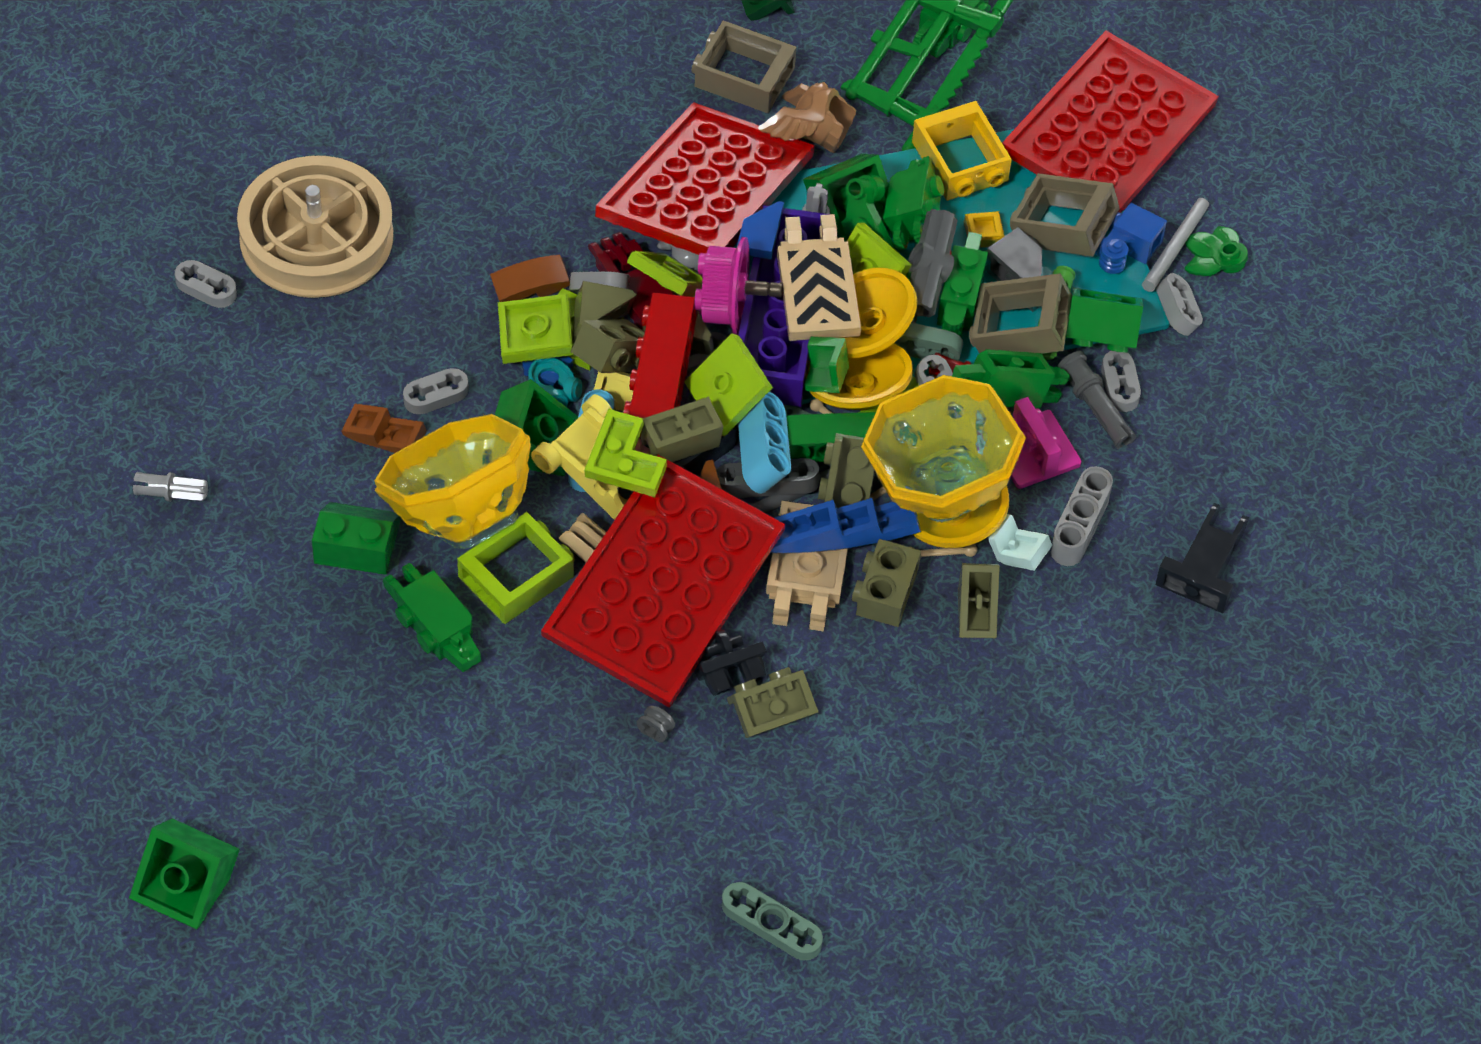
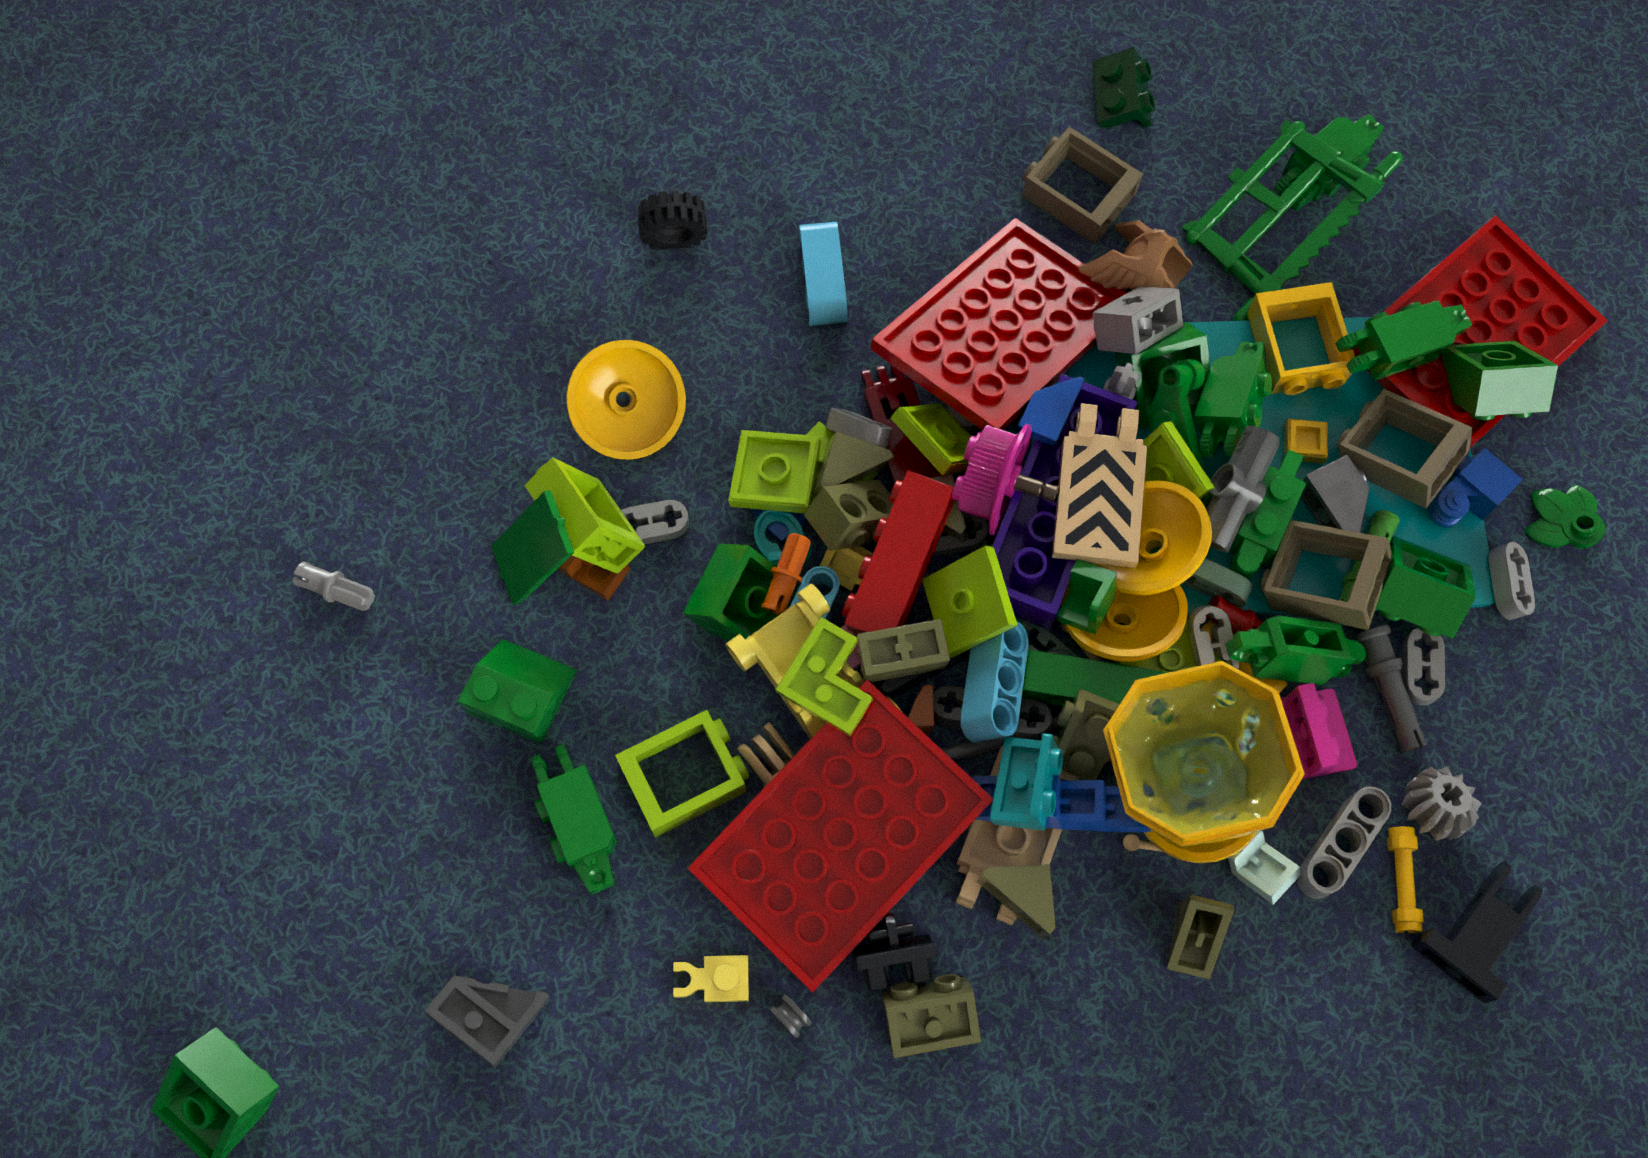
camera: 15 degrees right, 15 degrees up
light grey beam [175,260,237,308] -> none
tan wheel [237,156,393,298] -> none
yellow rock [374,414,531,549] -> none
dark orange slope [490,255,570,302] -> none
olive brick [852,539,921,627] -> none
light grey bar [1142,198,1209,292] -> none
none -> dark grey wing [424,975,550,1069]
none -> green piece [491,491,574,605]
none -> lime window [524,457,646,574]
none -> yellow dish [566,340,686,460]
none -> black tyre [638,190,707,250]
none -> light yellow plate [673,955,749,1002]
none -> orange axle [761,533,811,615]
none -> medium azure beam [799,222,848,326]
none -> olive slope [977,864,1056,940]
none -> teal bracket [990,733,1063,831]
none -> light grey brick [1093,286,1183,354]
none -> green hinge [1335,300,1472,380]
none -> yellow bar [1387,826,1424,934]
none -> light grey gear [1401,766,1482,841]
none -> green slope [1441,341,1558,420]

